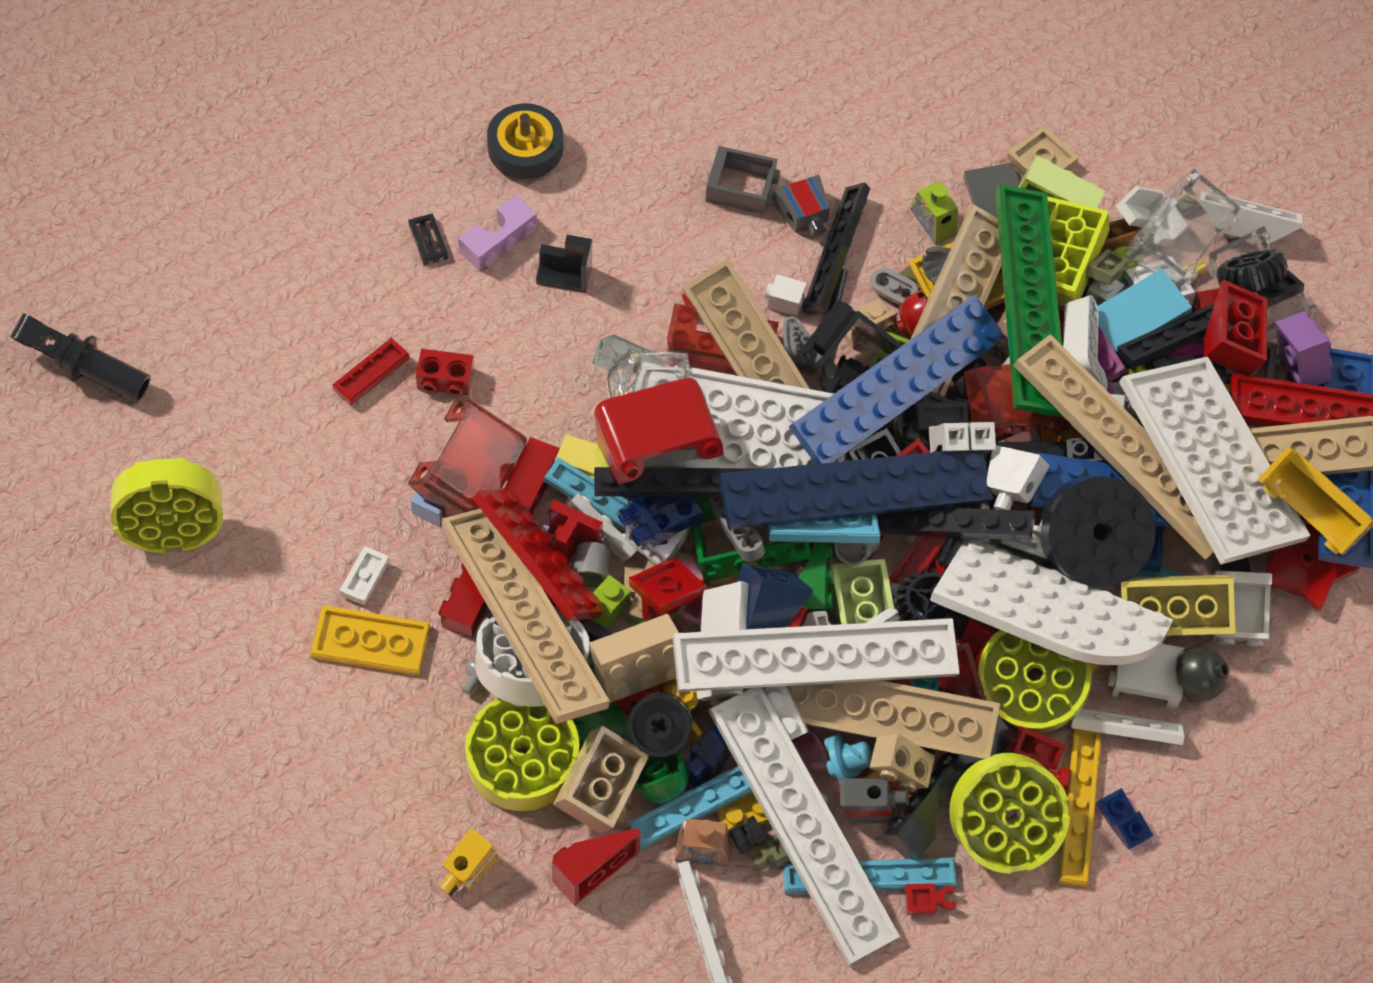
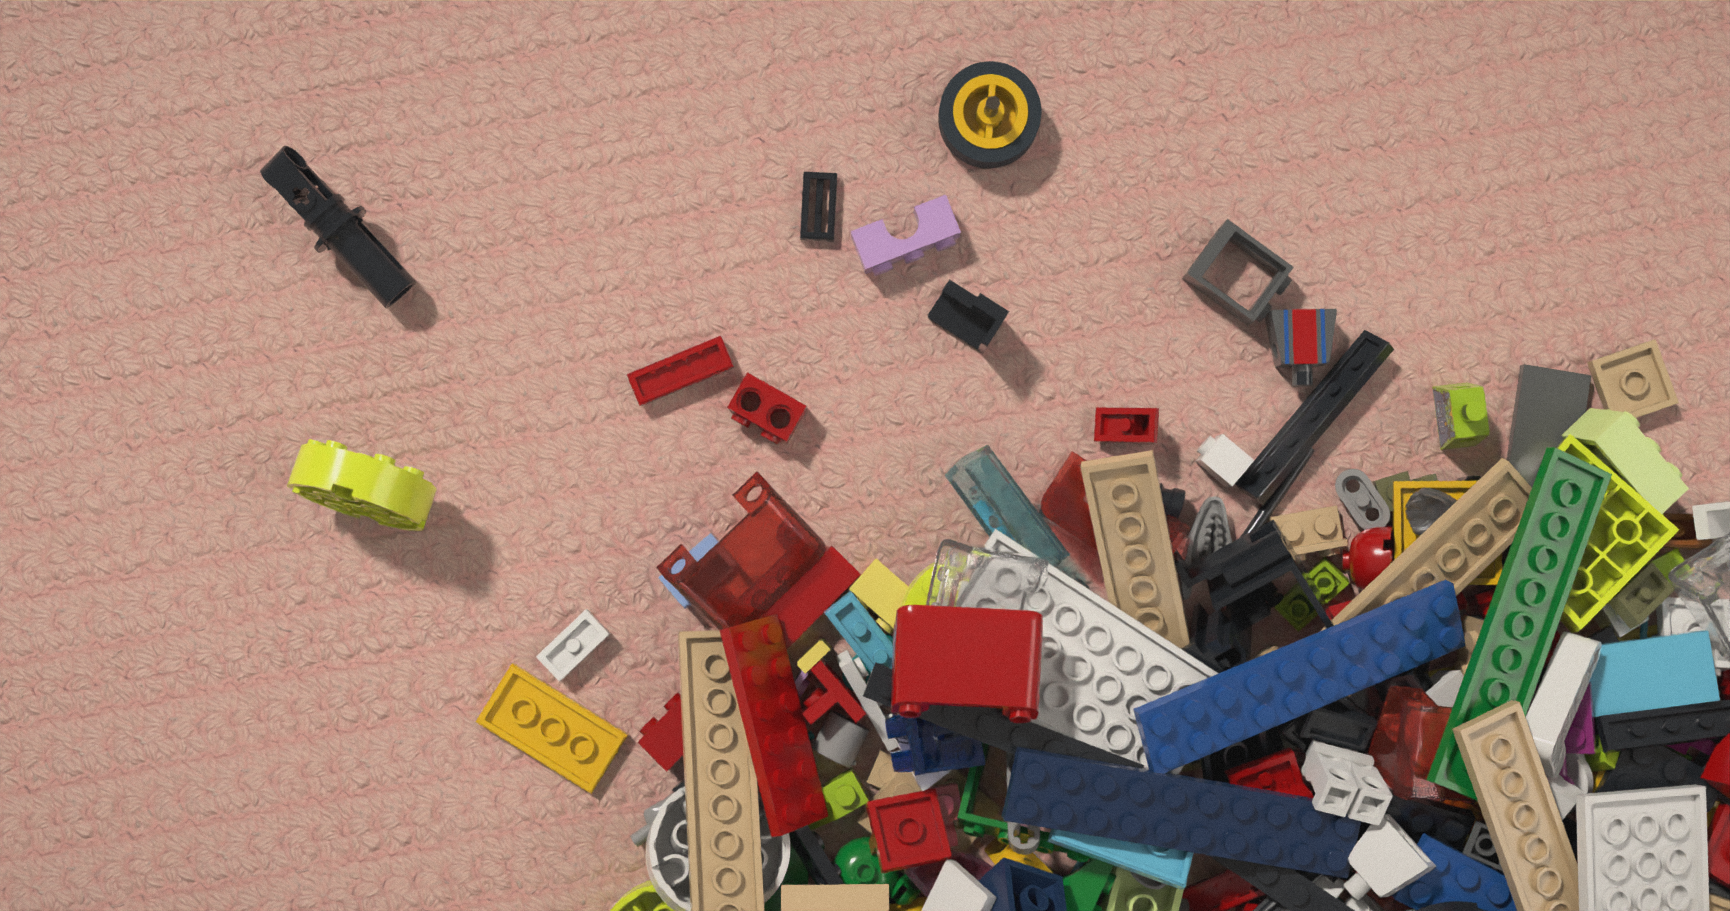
camera: 25 degrees right, 25 degrees up
none -> light yellow tile [797,638,832,673]

